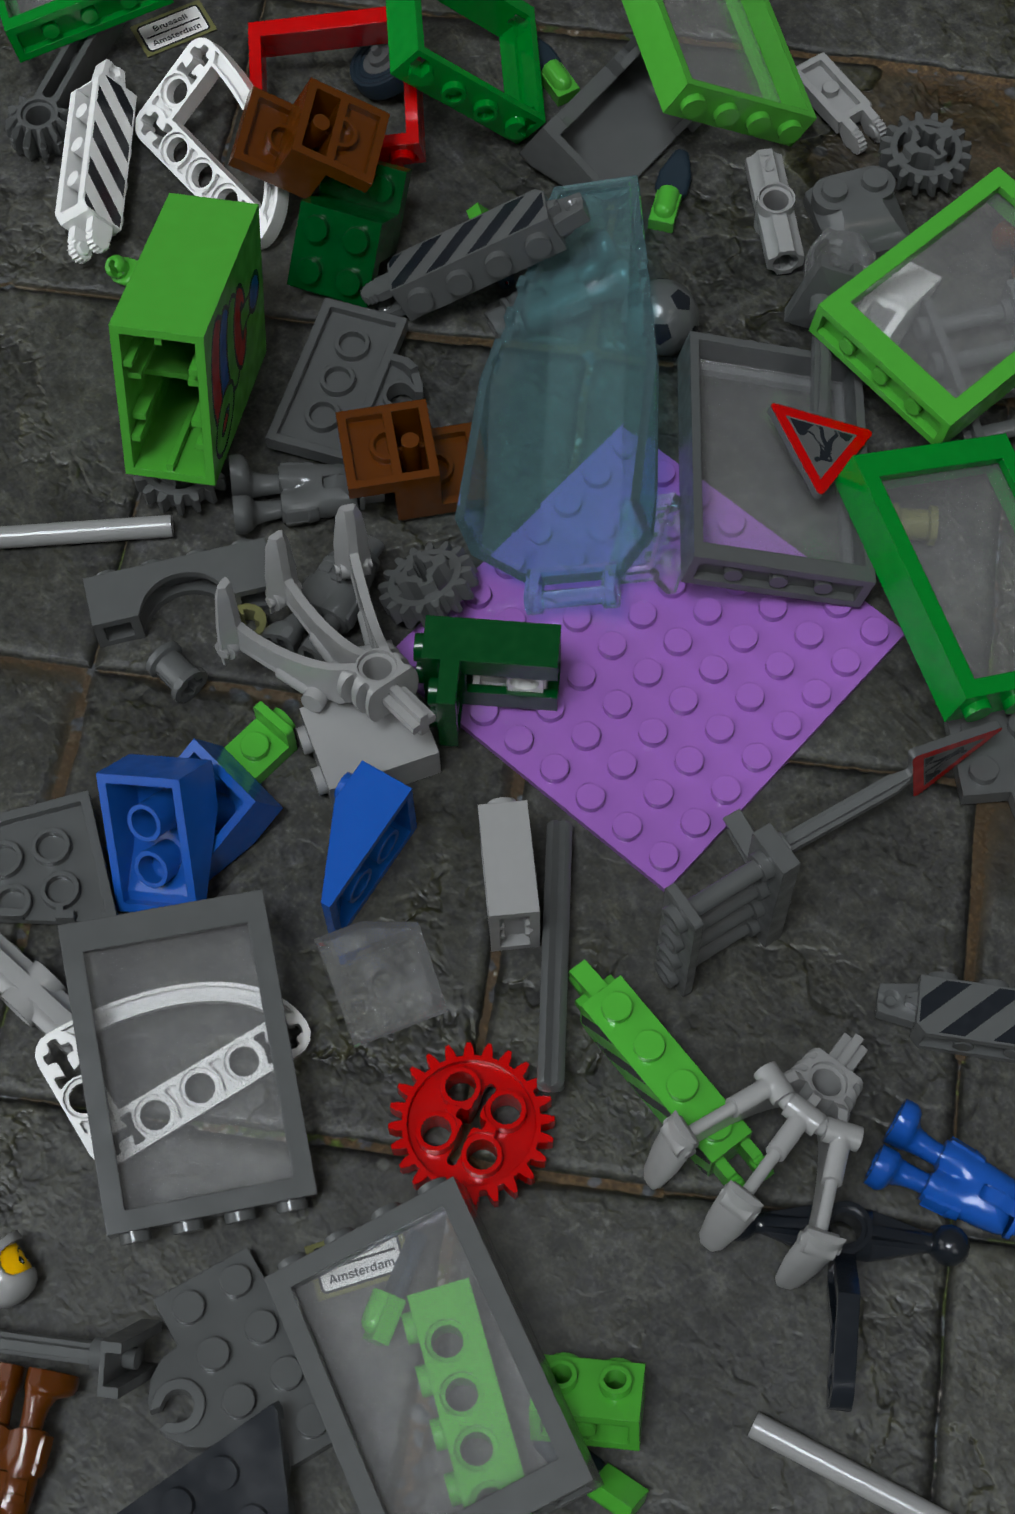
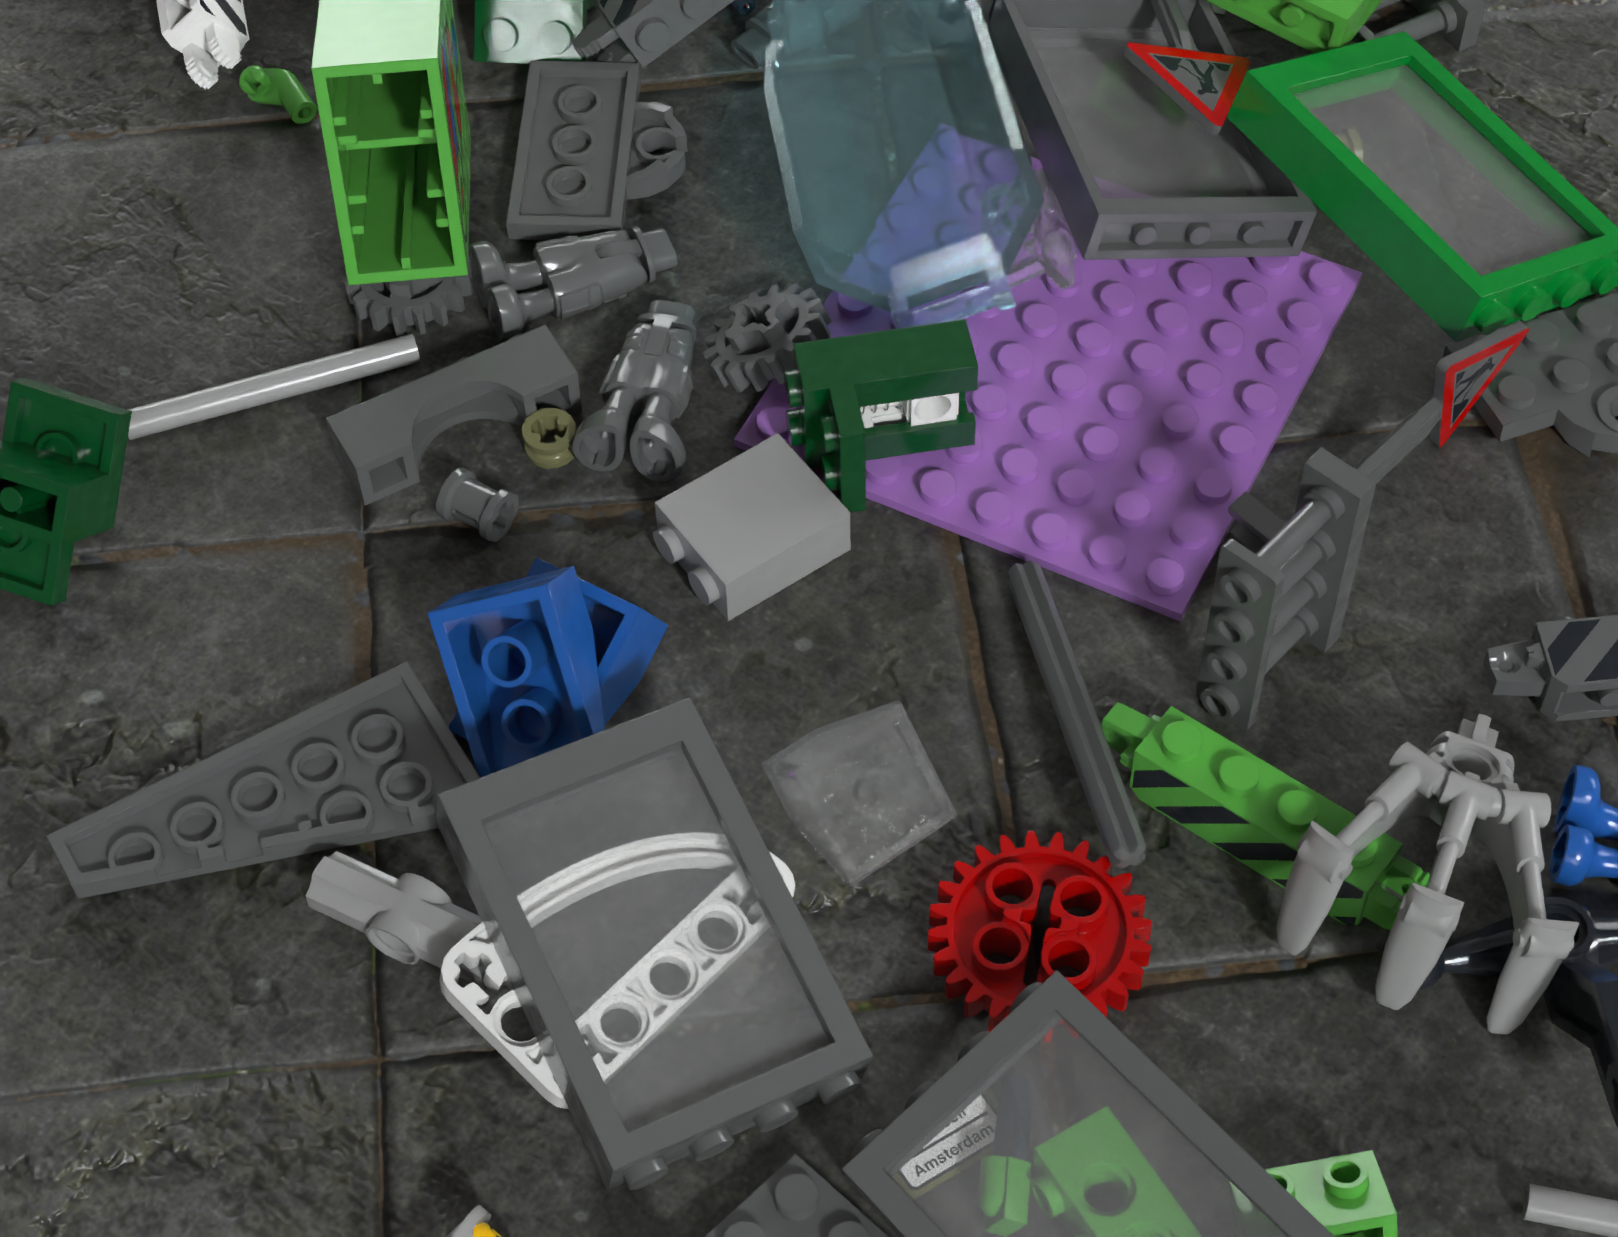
camera: 15 degrees left, 10 degrees down
light grey piece [215,503,436,736] -> none
bright green bracket [224,701,298,784] -> none
blue slope [321,760,417,943] -> none
reddish brown bracket [335,398,488,521] -> none
light grey window [478,797,540,952] -> none

